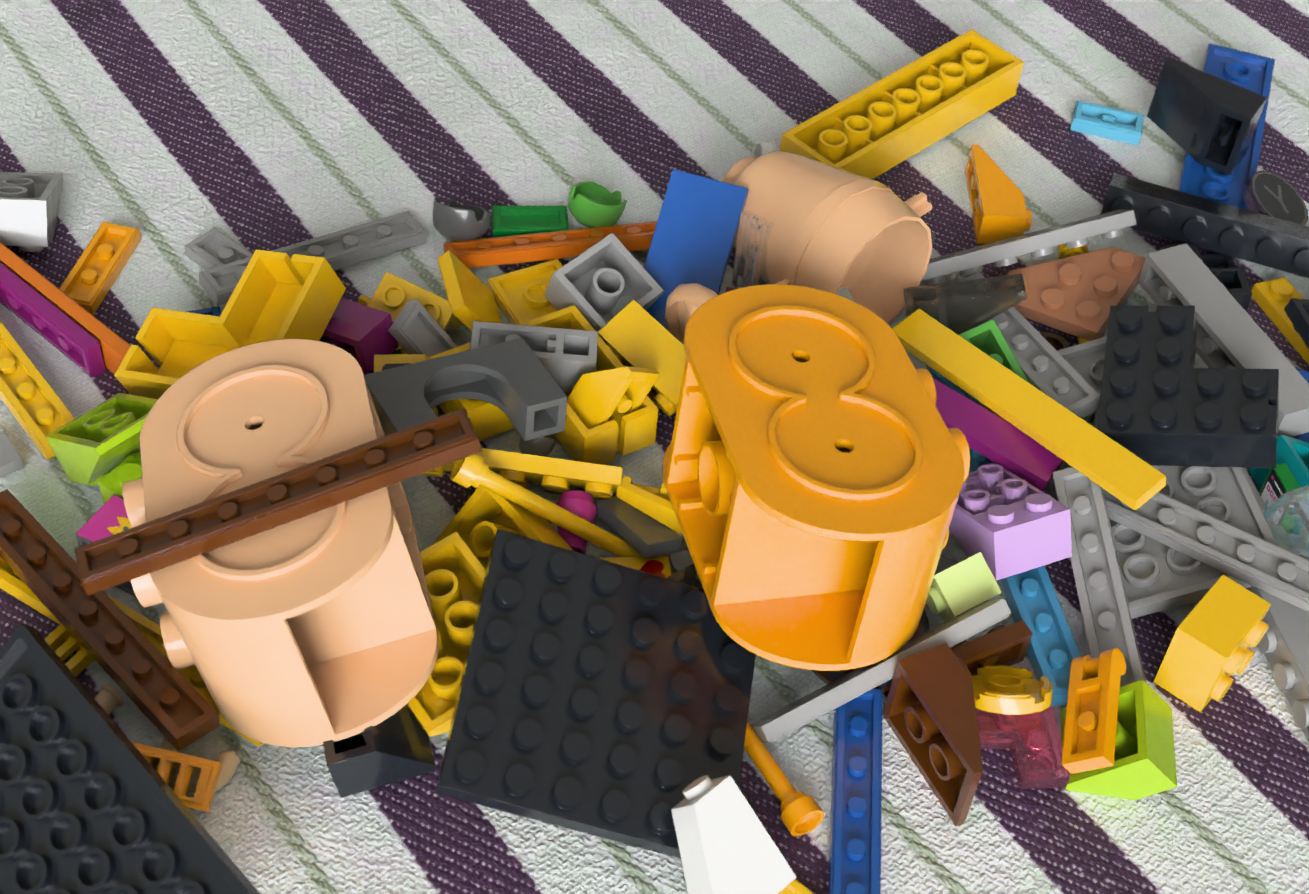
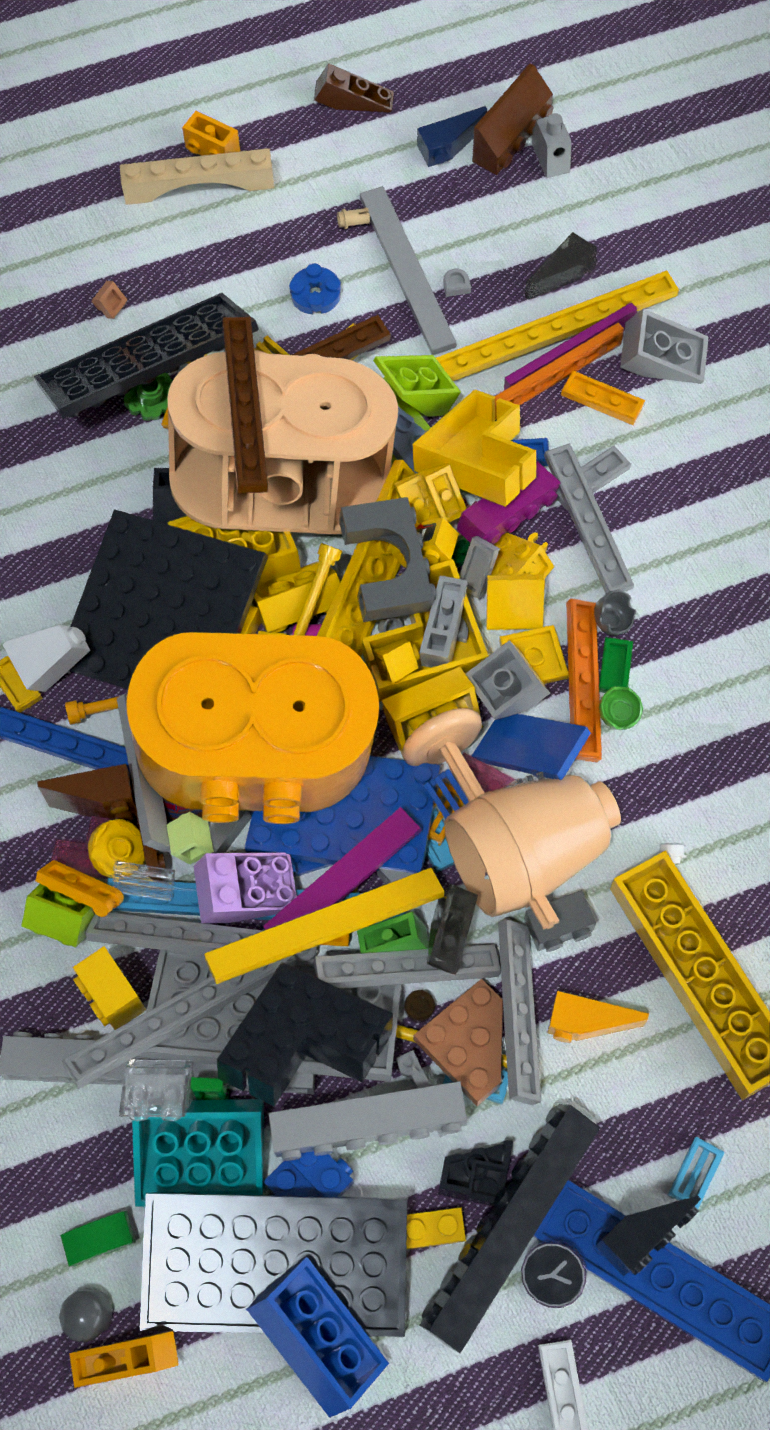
camera: 110 degrees right, 20 degrees up
none -> clear tile [112,861,175,902]

